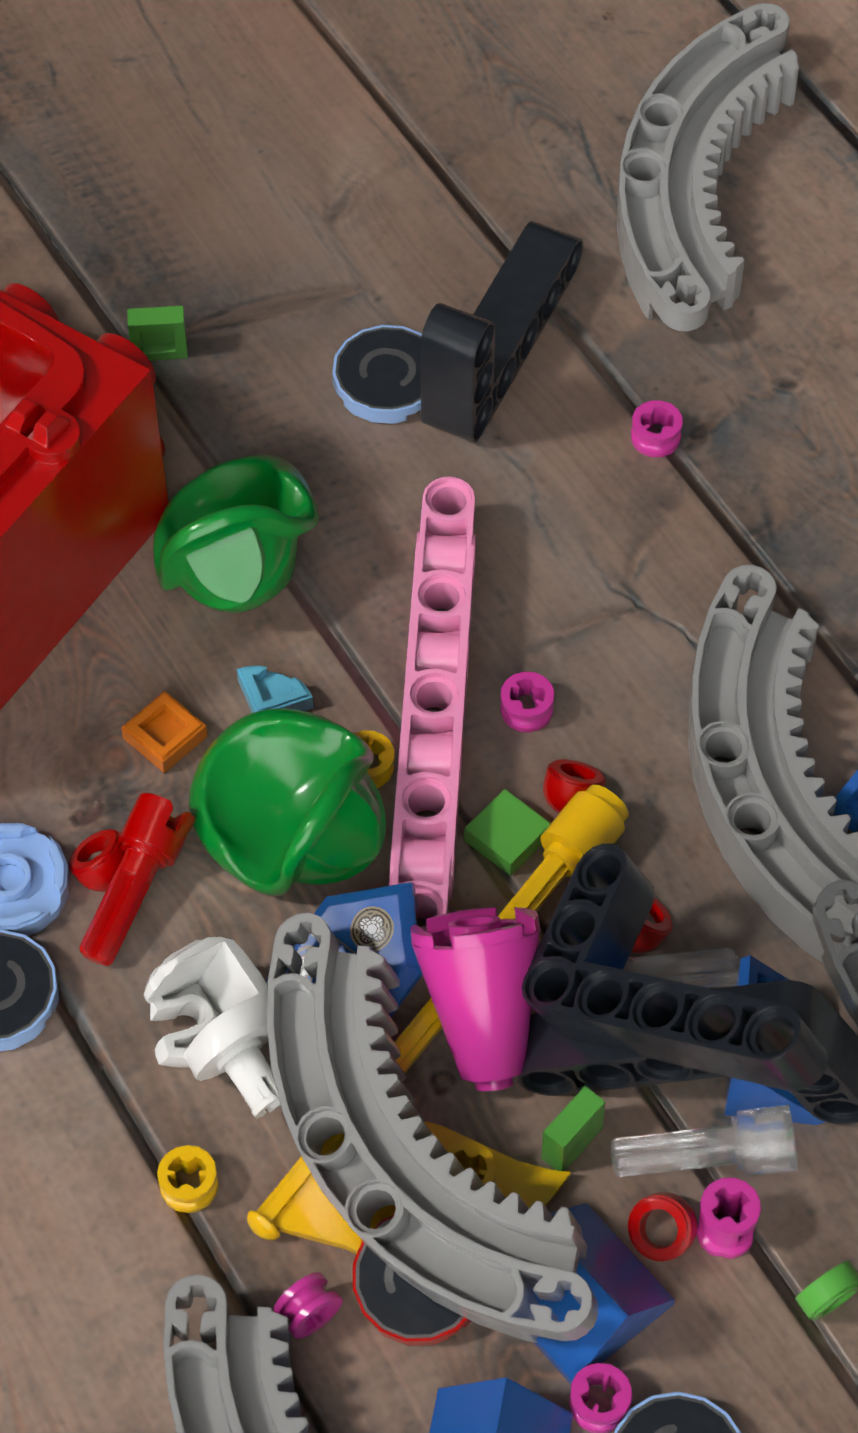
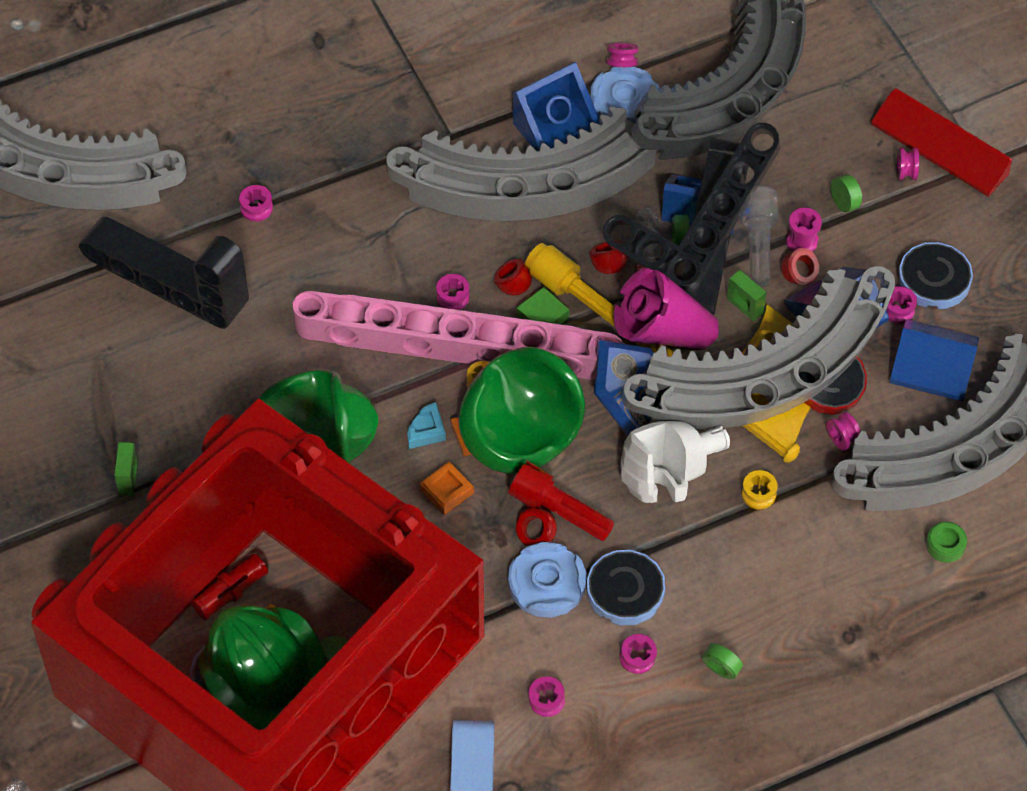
camera: 85 degrees left, 0 degrees up
black tile [332,325,422,424] -> none

